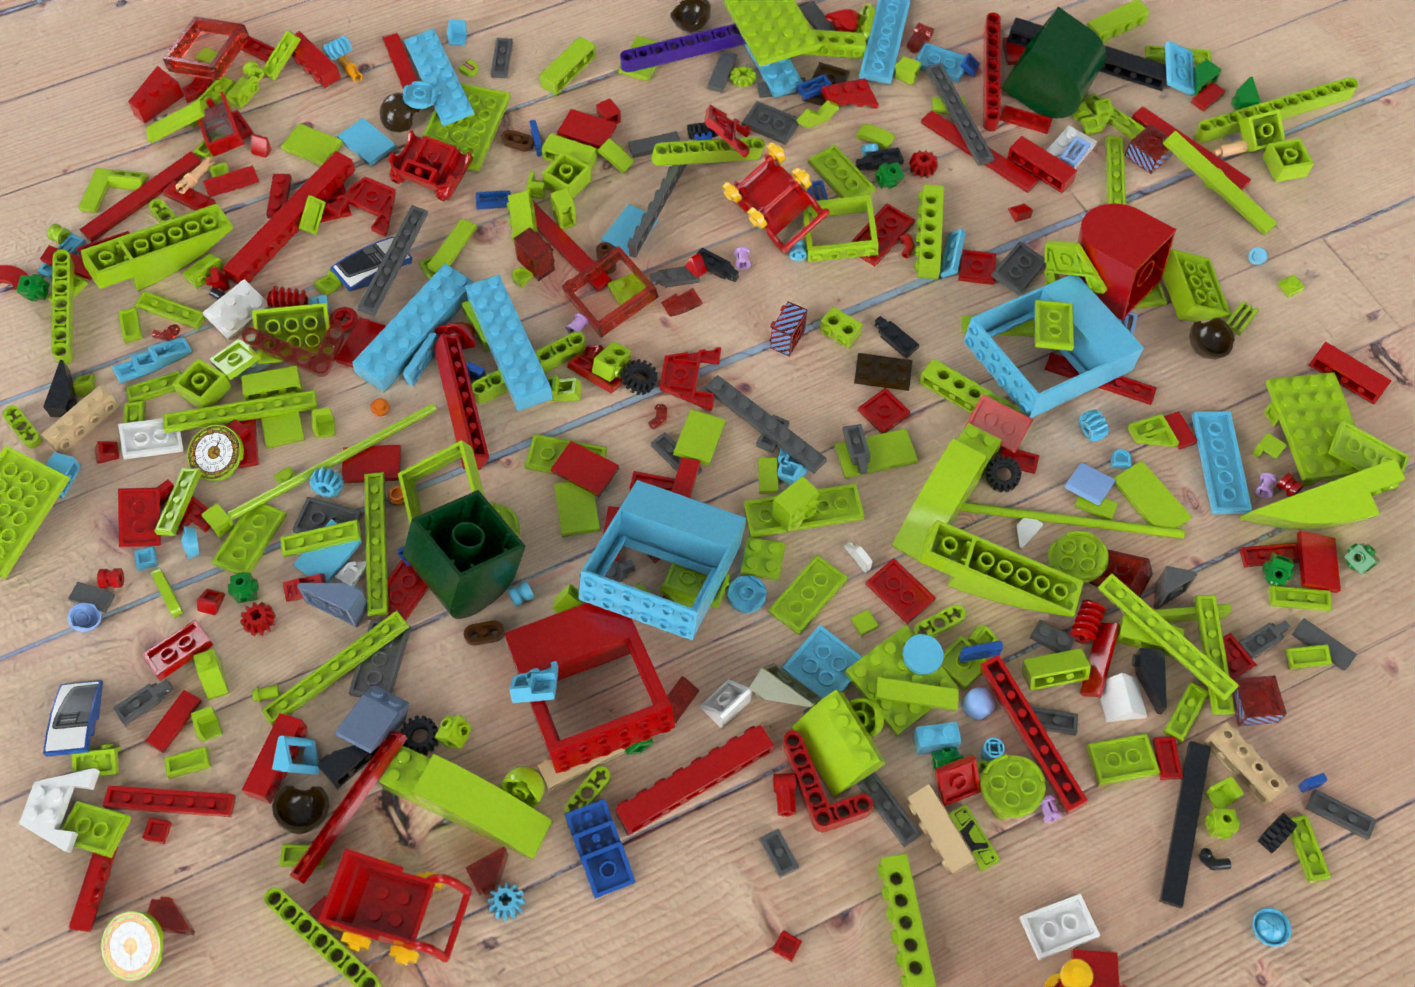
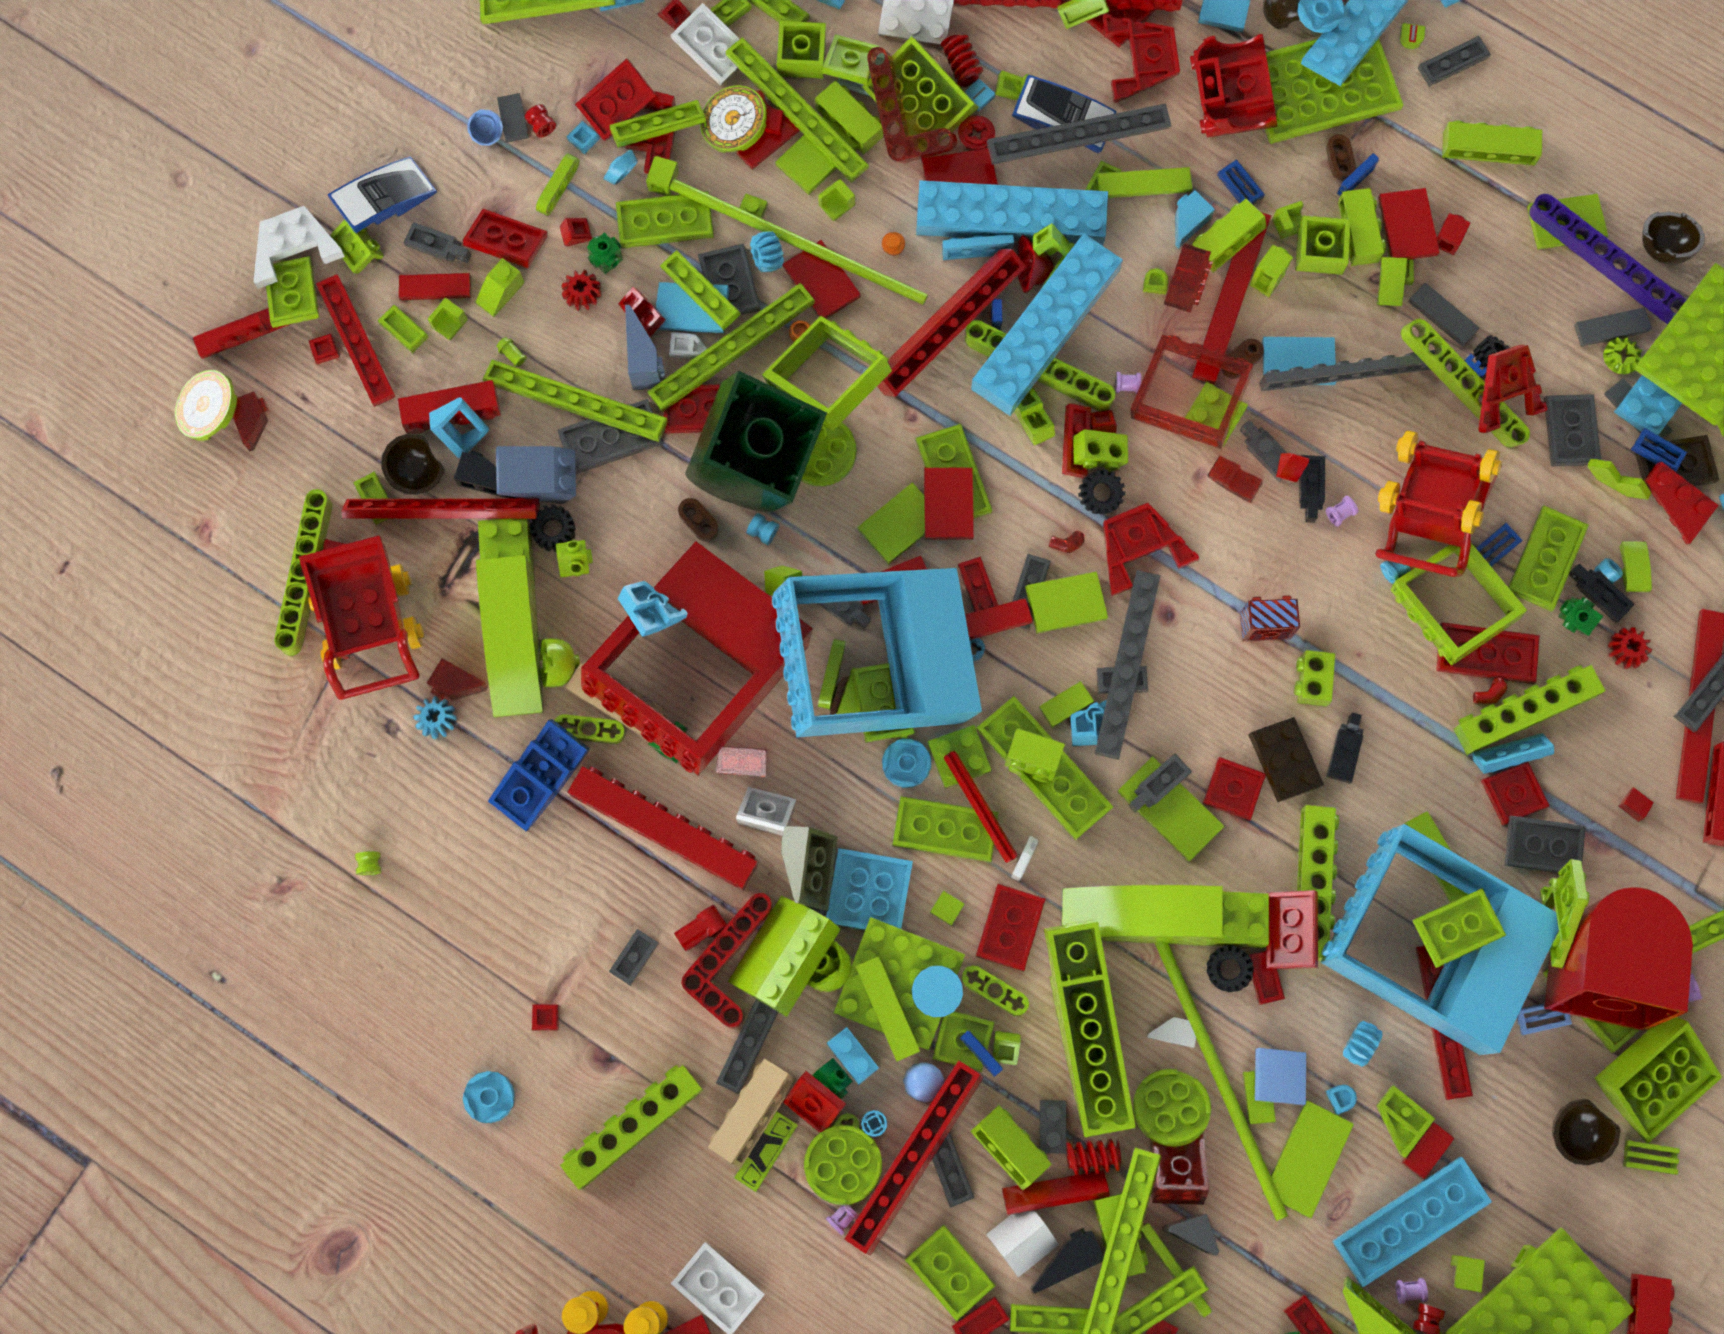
camera: 60 degrees right, 15 degrees up
none -> red axle [944,751,1018,863]
none -> lime panel [1033,223,1069,257]
none -> medium azure slope [1175,190,1215,249]

